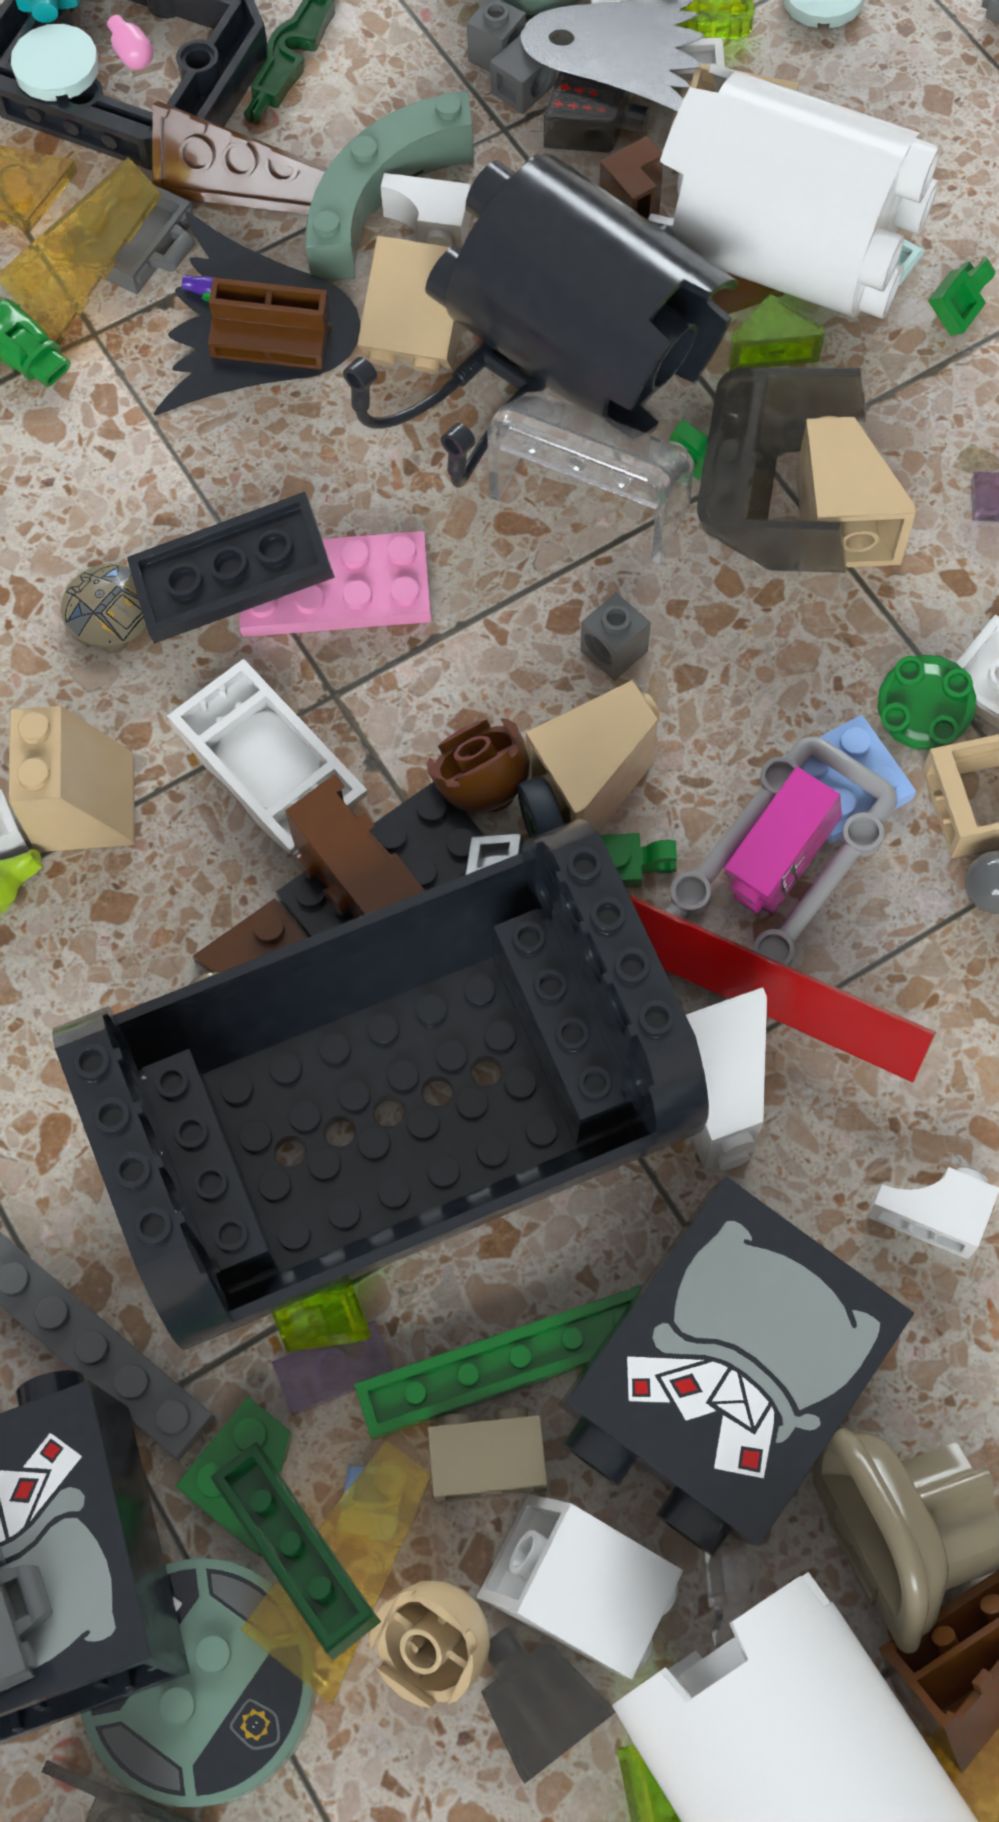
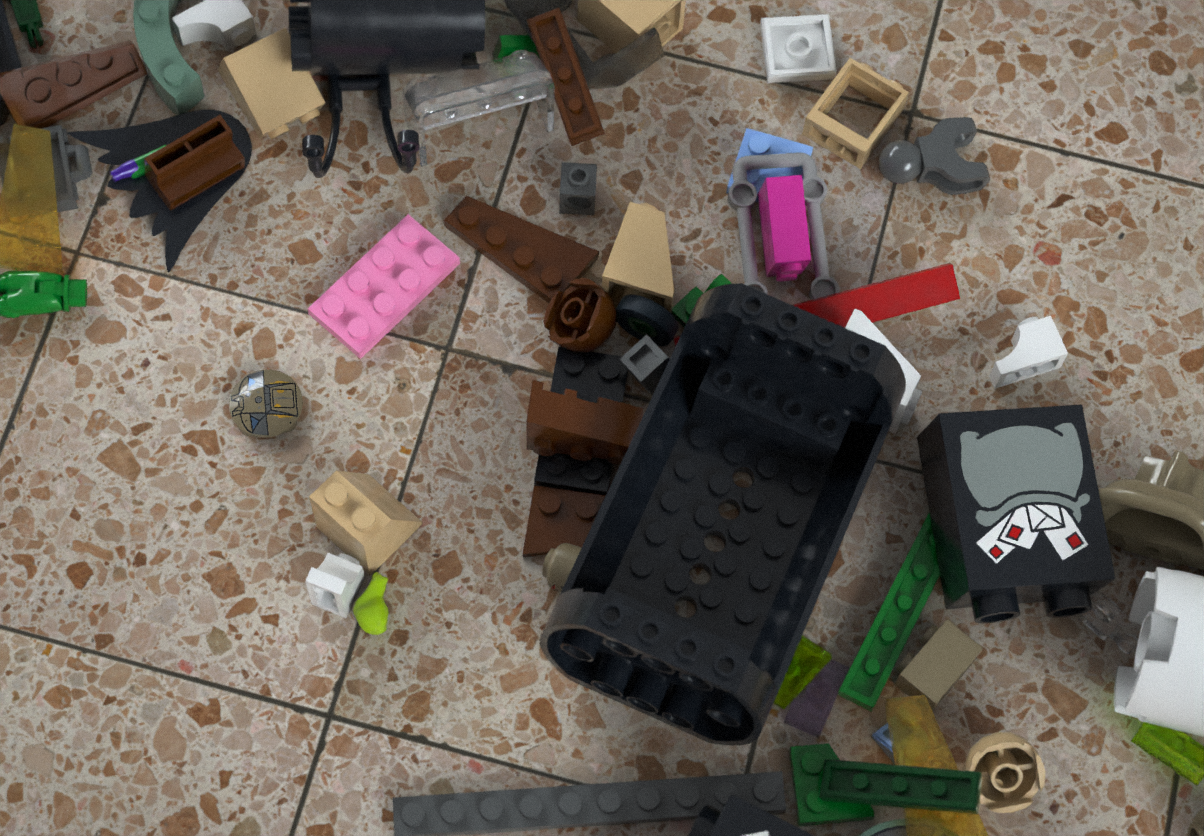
camera: 50 degrees left, 0 degrees up
black plate [127,492,335,644] -> none
white slope [167,658,368,855] -> none
white slope [476,1494,683,1679] -> none
clear smoke torso [481,1627,615,1784] -> none
green dish [877,654,976,751] -> none
none -> reddish brown wing [444,196,599,303]
none -> reddish brown tile [527,8,605,146]

